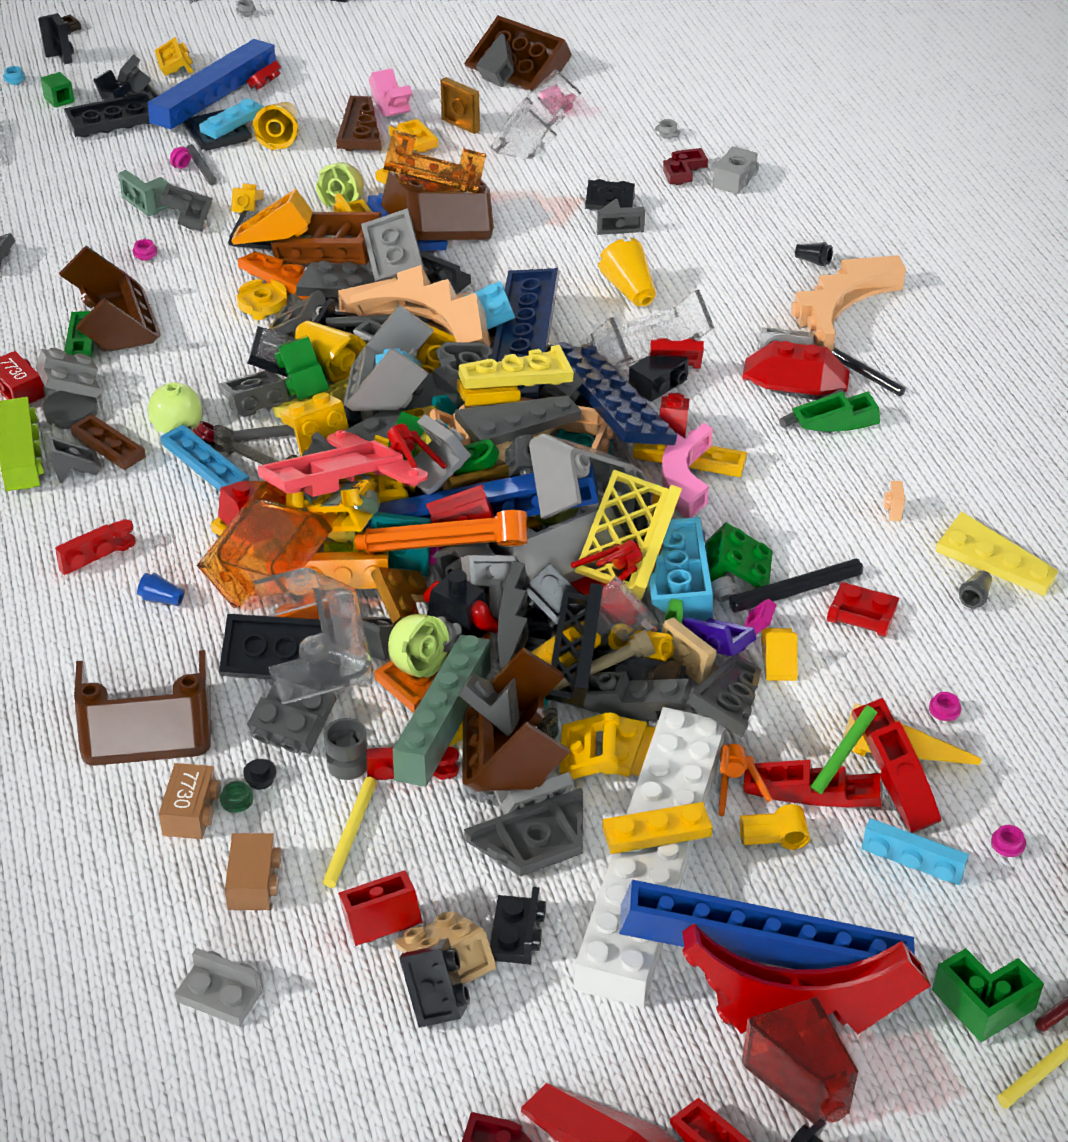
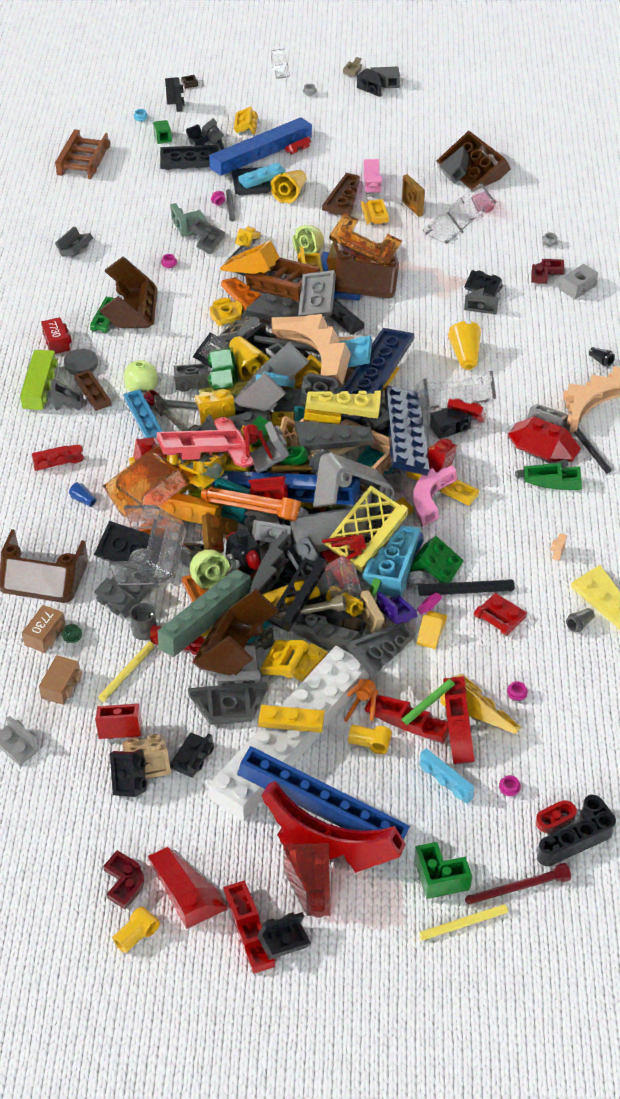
camera: 20 degrees right, 5 degrees up
light grey plate [36,348,101,398] -> none
black plate [243,759,277,790] -> none
dark grey slope [458,673,520,737] -> none

